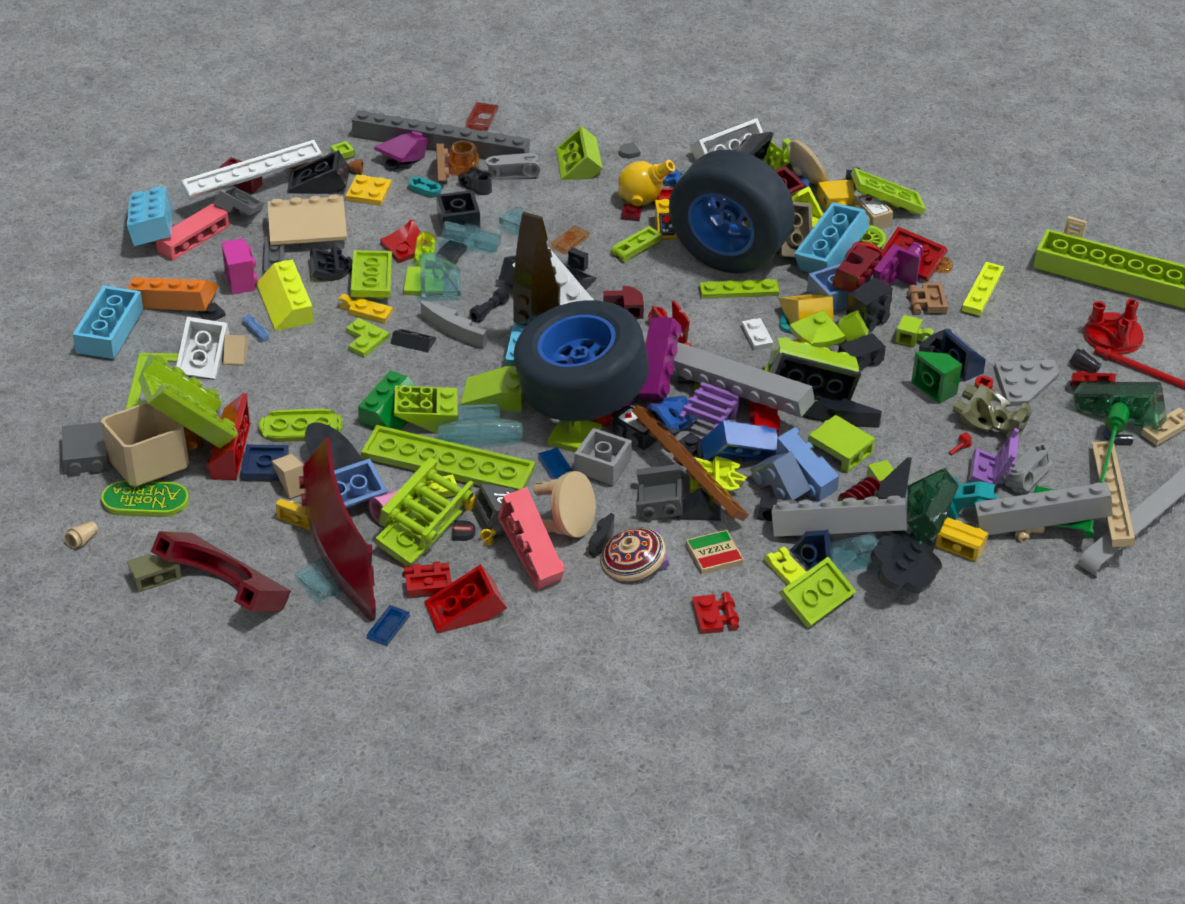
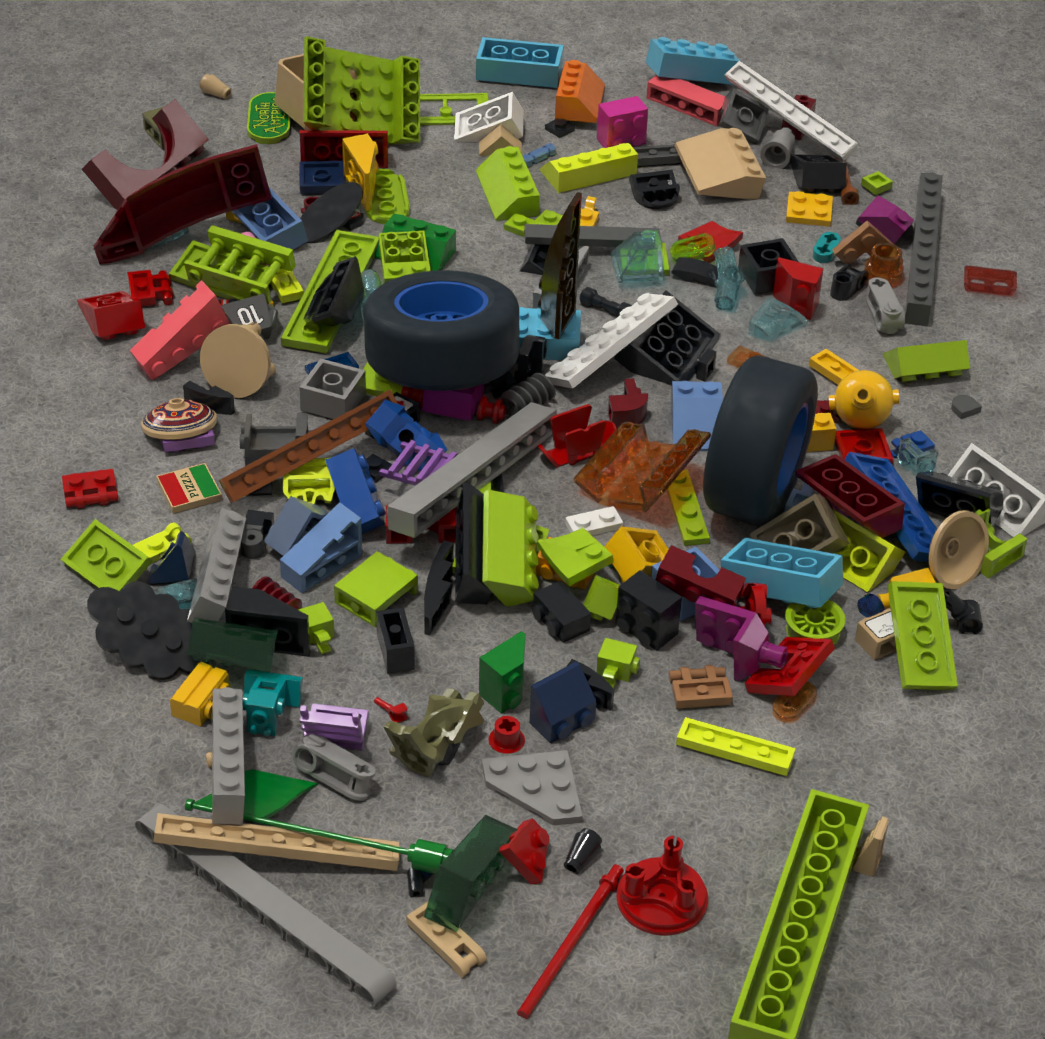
camera: 85 degrees right, 0 degrees up
tan slope [271,454,304,499] -> none
lime plate [351,250,392,299] -> none
clear blue tile [367,605,410,646] -> none
magenta brick [637,317,681,401] -> none
none -> black wedge [303,256,364,326]
none -> yellow slope [342,133,379,211]
none -> black brick [376,607,415,674]
none -> lime slope [476,146,540,221]
none -> dark grey tile [524,224,662,248]
none -> clear orange slope [573,422,711,512]
none -> medium blue slope [670,381,723,451]
none -> light grey plant [760,127,795,169]
none -> red slope [773,257,824,320]
none -> yellow plate [809,349,859,385]

